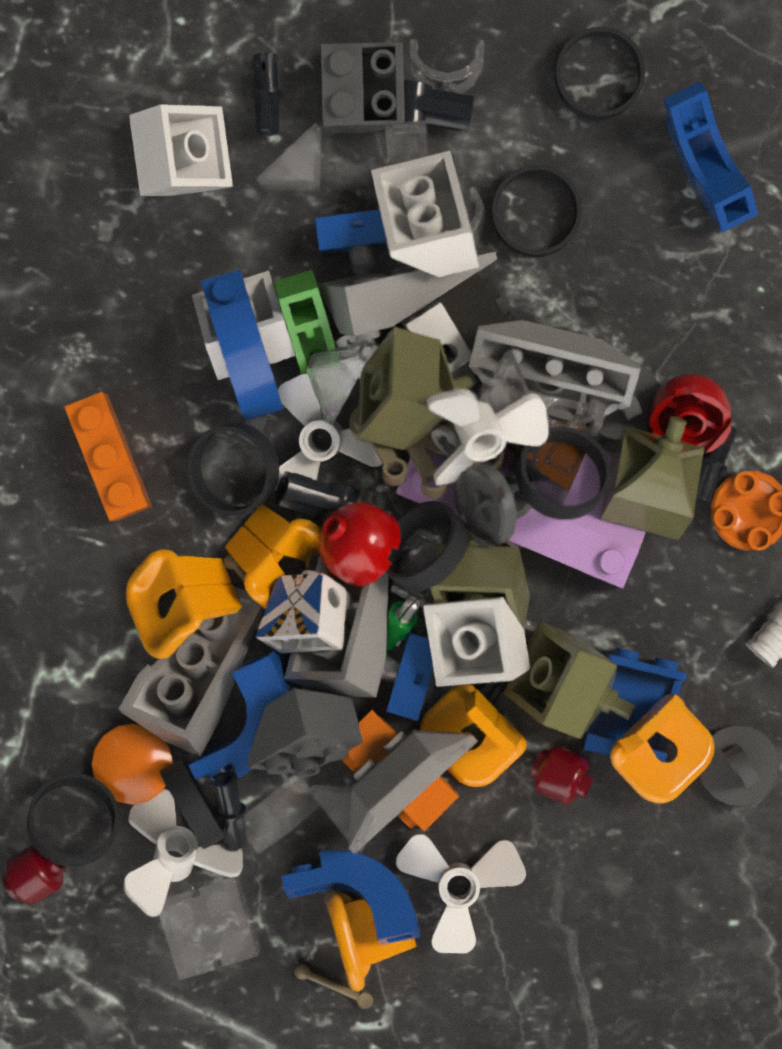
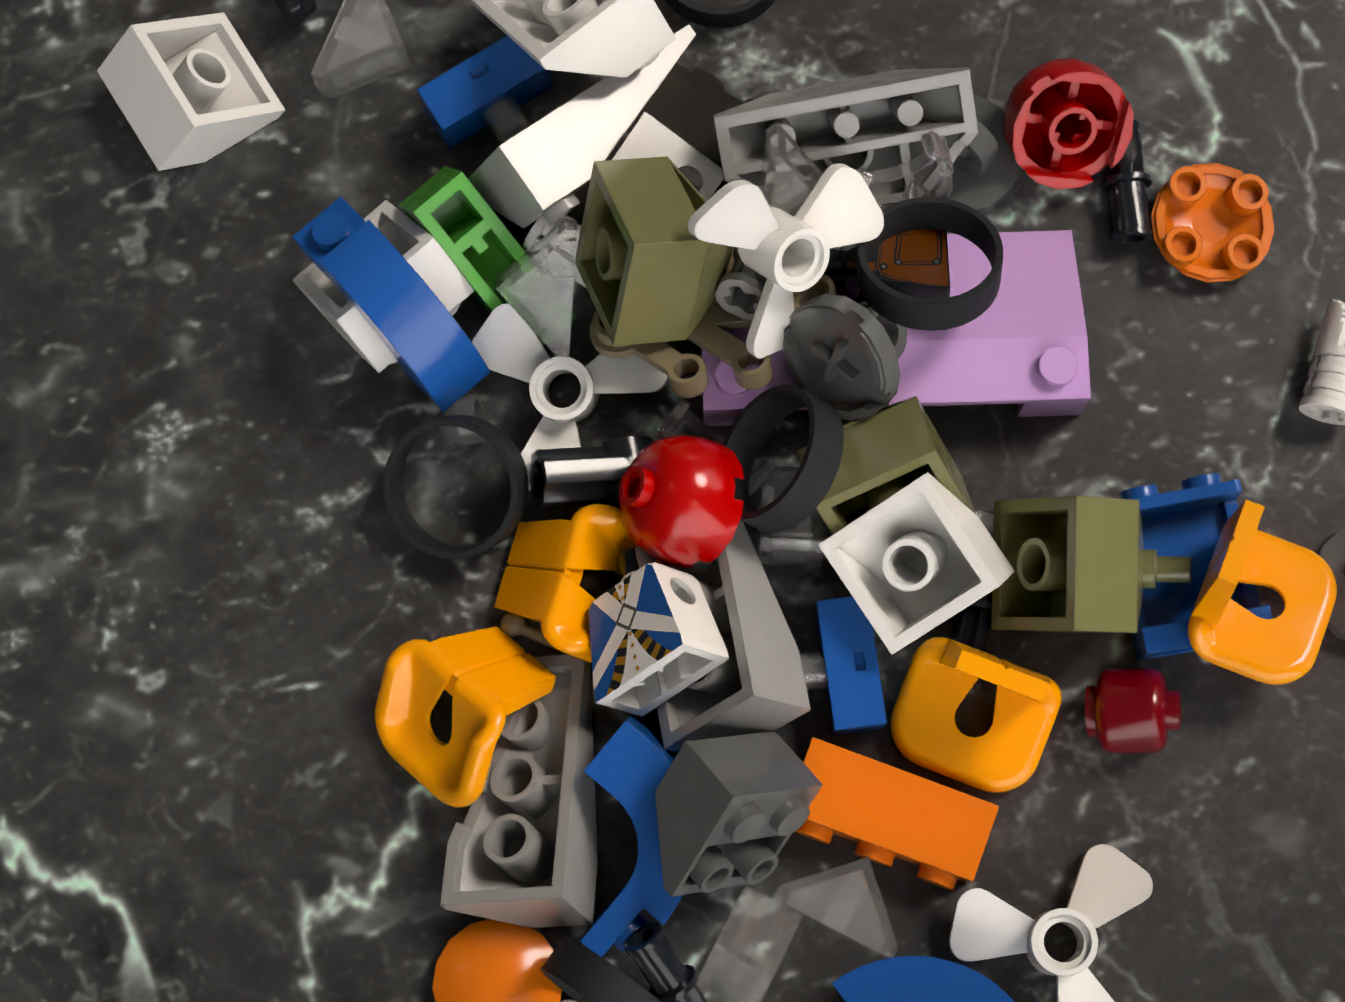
camera: 15 degrees left, 10 degrees down
orange brick [64,392,152,522] -> none
light grey wedge [349,730,478,854] -> none
green piece [386,596,420,650] -> none
olive piece [600,416,704,540] -> none

